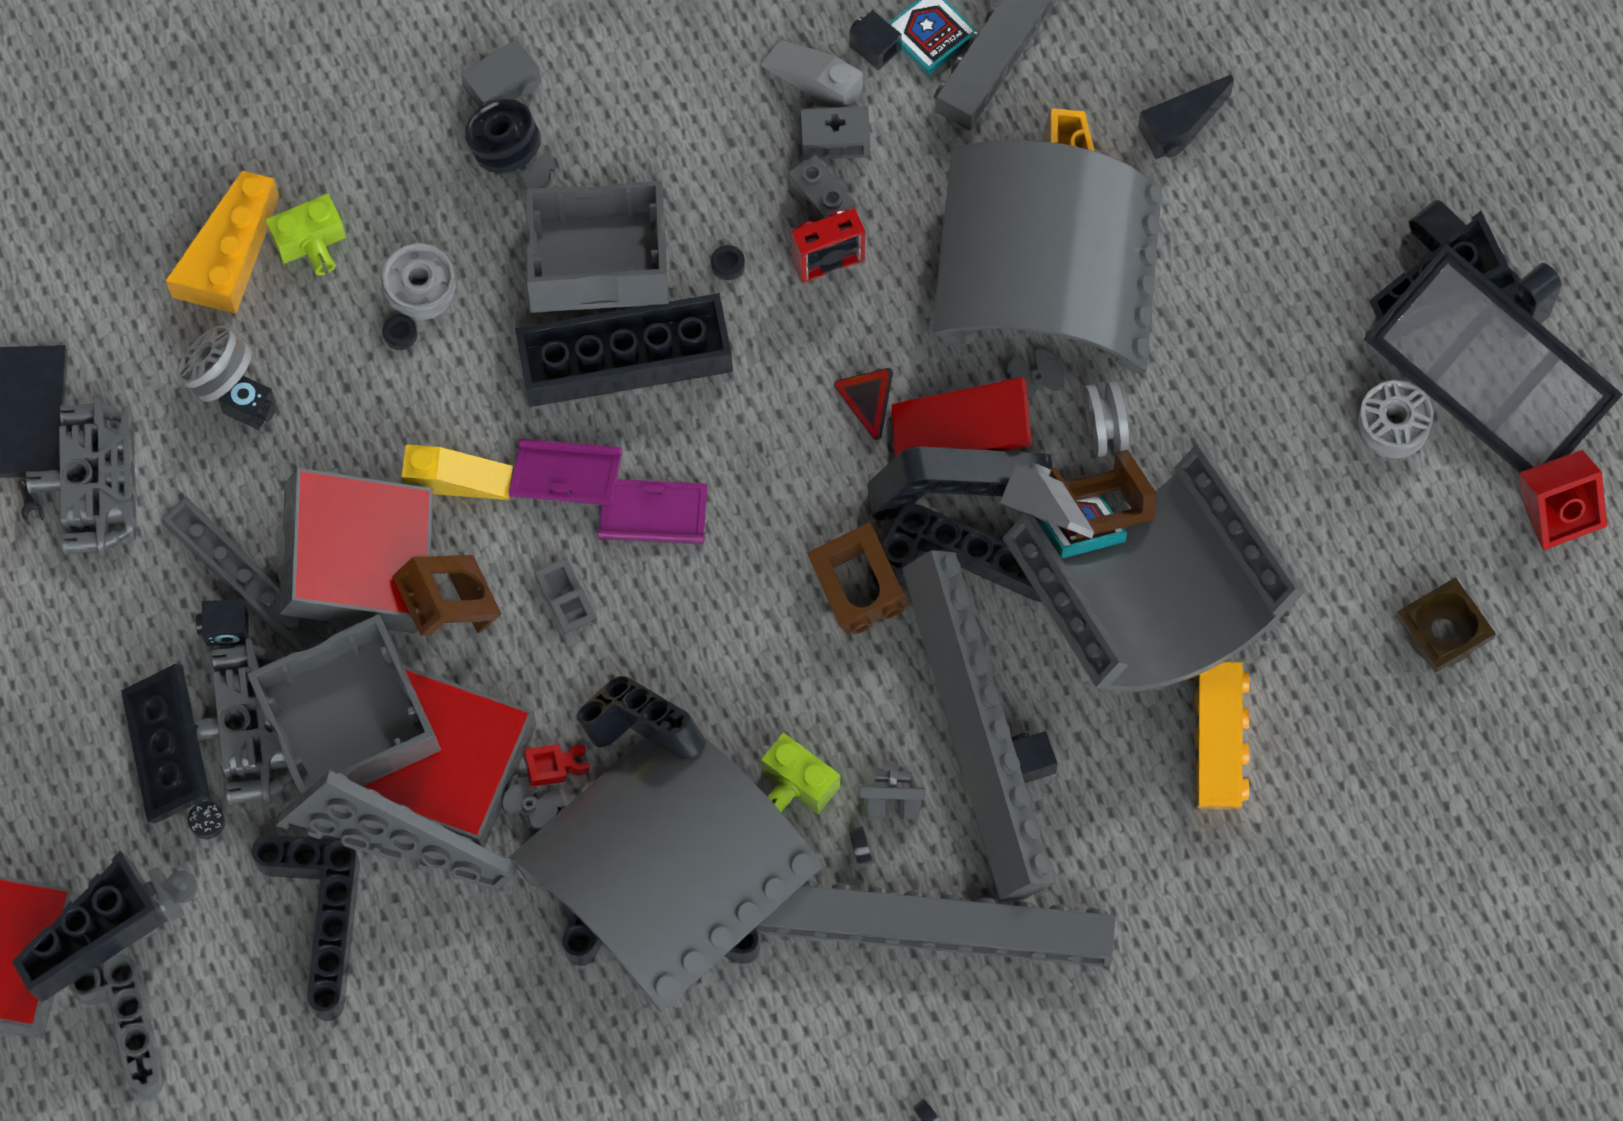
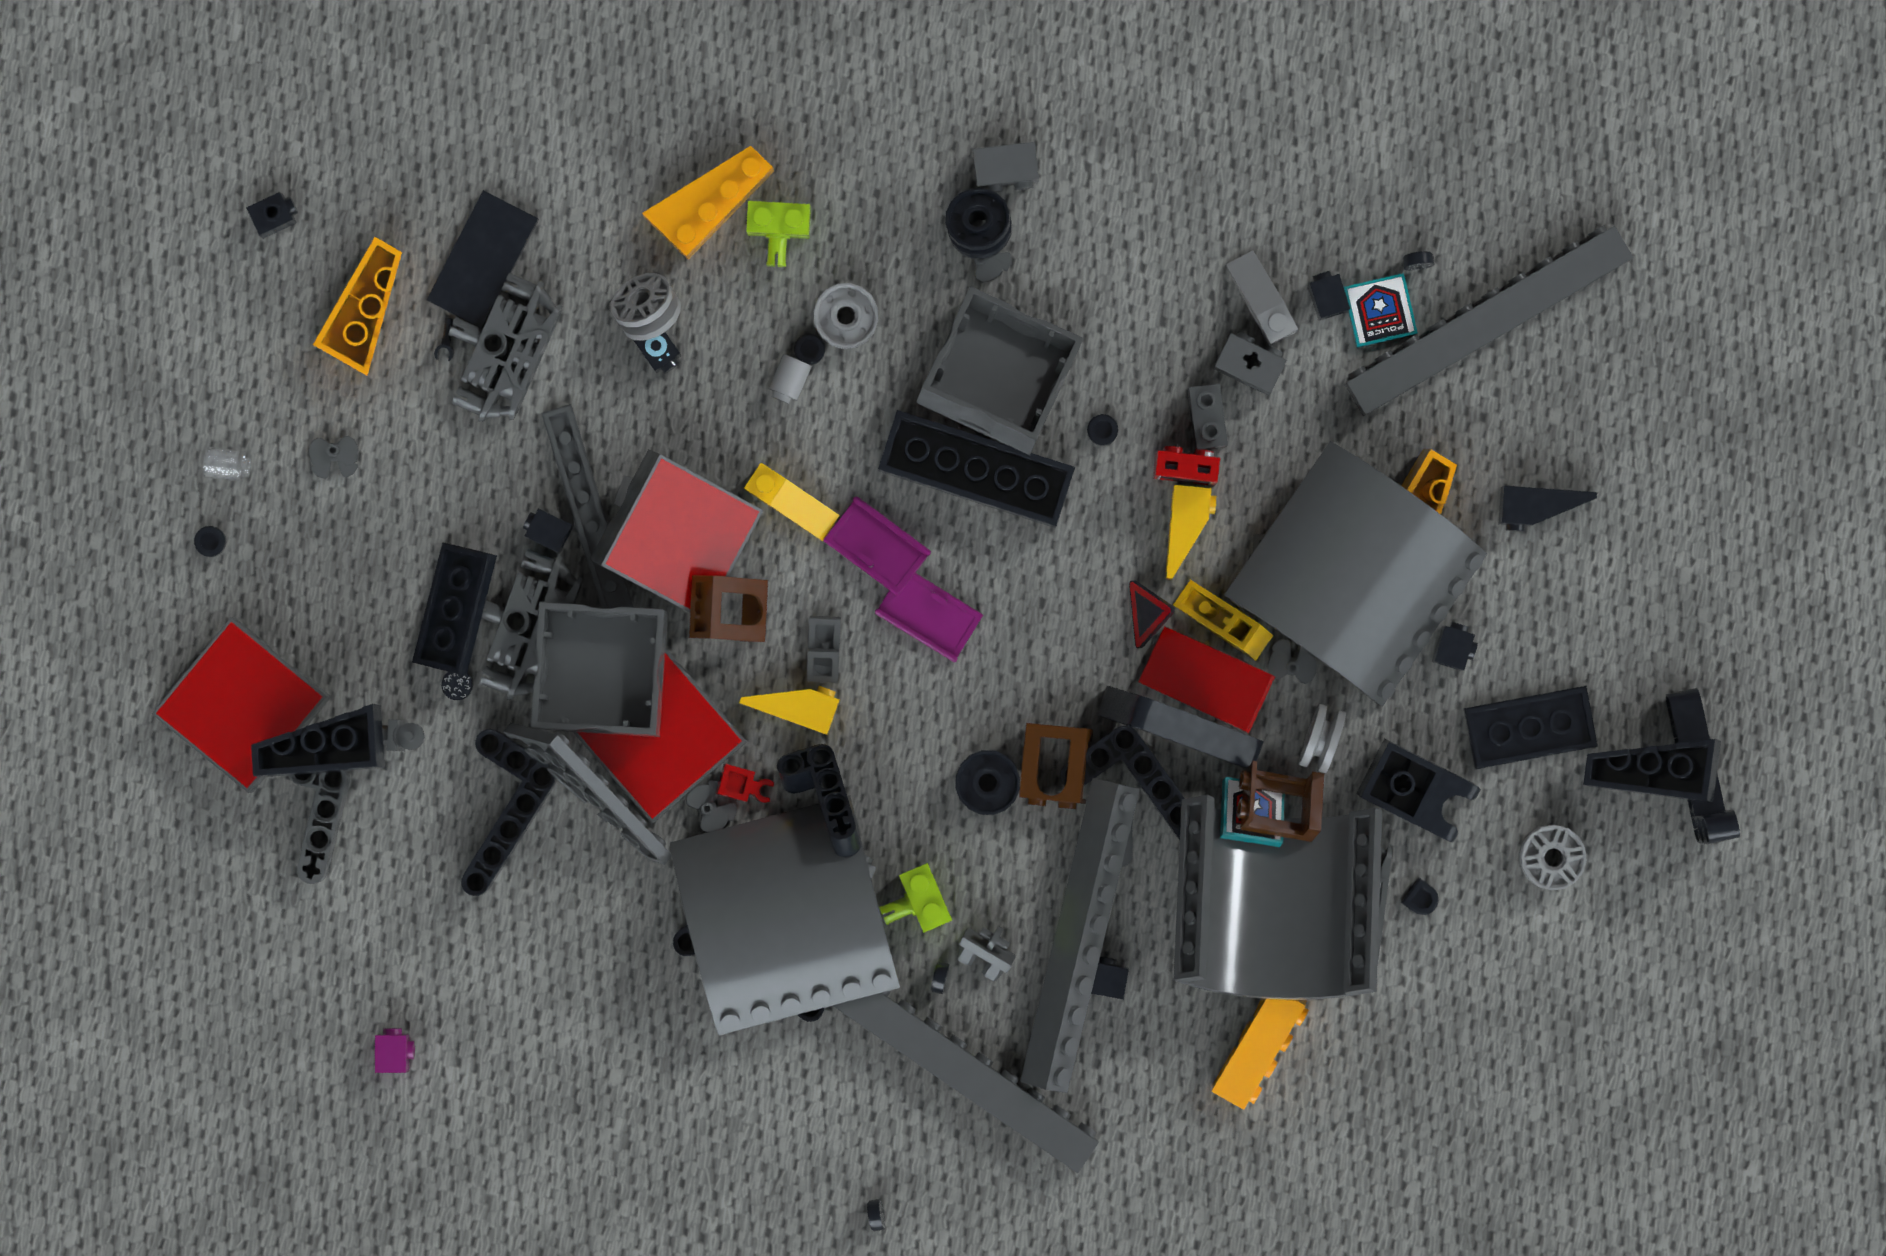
camera: 25 degrees right, 20 degrees up
light grey slope [1000,462,1094,538] -> none
clear door [1364,244,1623,473] -> none
dark brown piece [1395,577,1496,673] -> none
red slope [1519,450,1608,550] -> none
none -> yellow slope [739,686,840,735]
none -> light grey brick [769,354,812,404]
none -> black wheel [955,750,1020,815]
none -> yellow slope [1165,485,1217,580]
none -> yellow slope [1173,579,1273,661]
none -> black brick [1356,738,1481,842]
none -> black tile [1401,878,1439,915]
none -> black brick [1432,622,1478,671]
none -> black tile [1463,686,1598,769]

